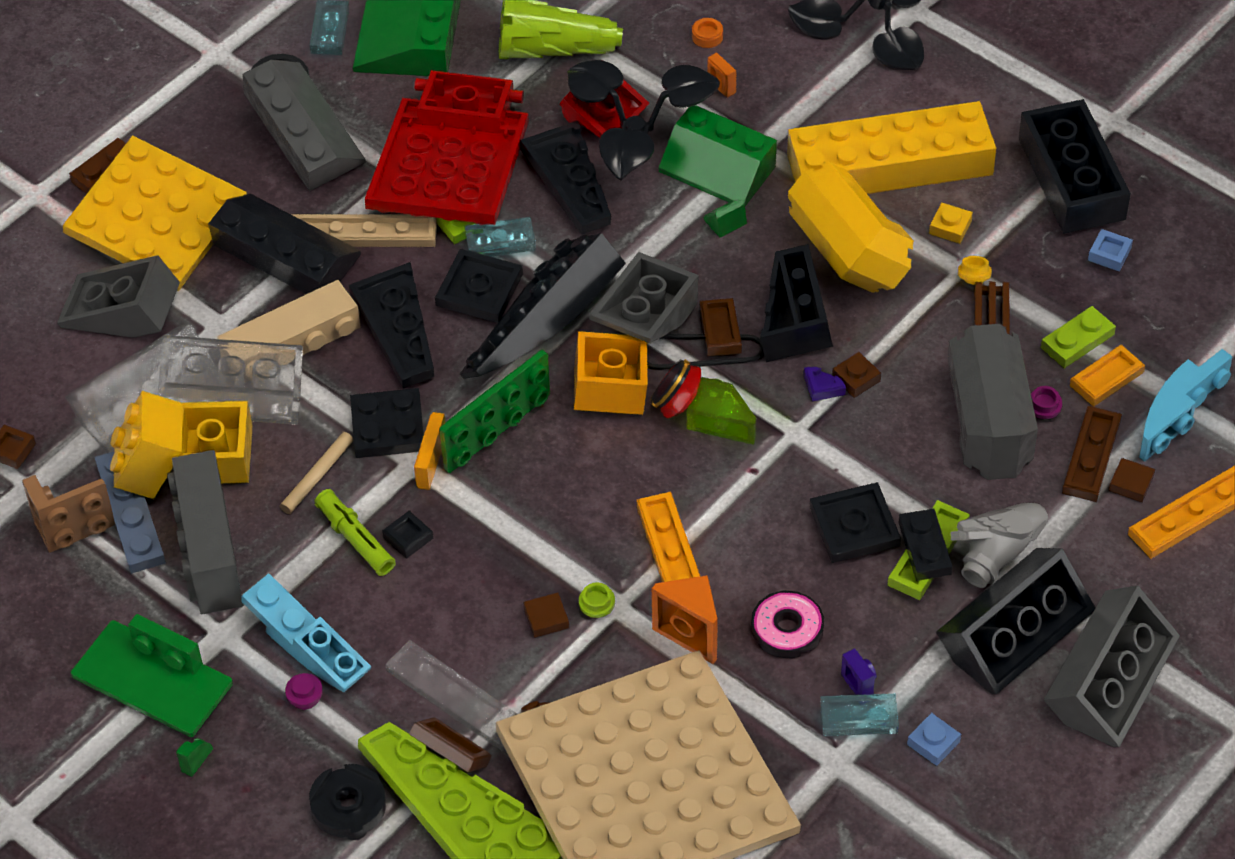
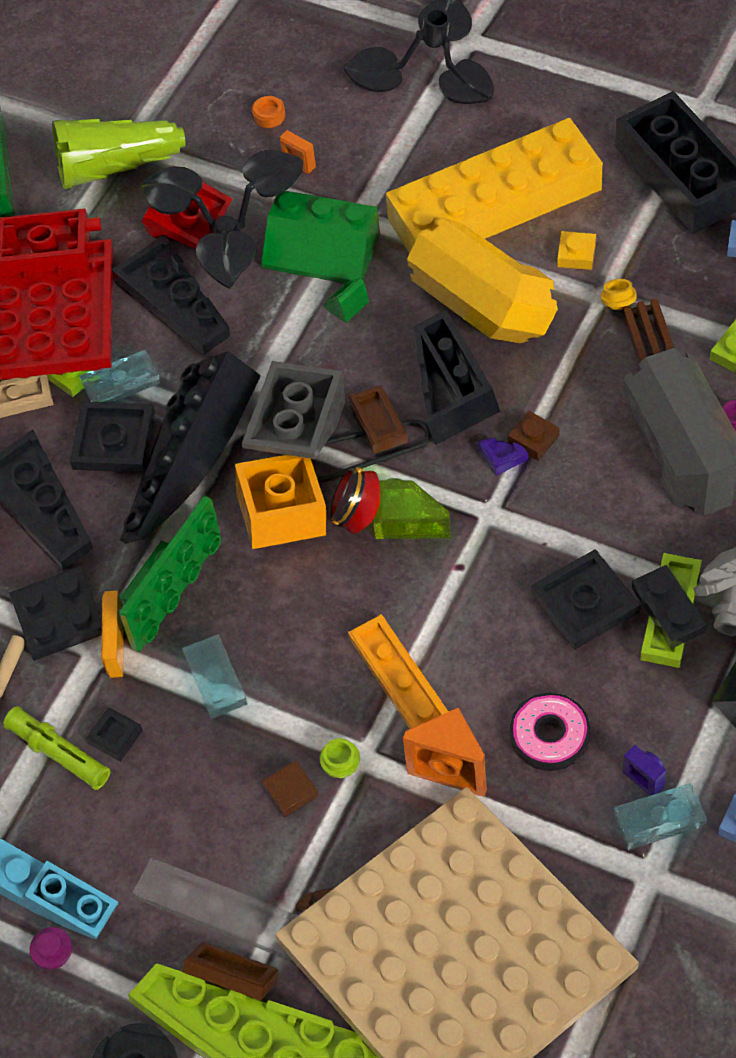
camera: 10 degrees left, 5 degrees up
none -> clear light blue plate [182,634,248,719]

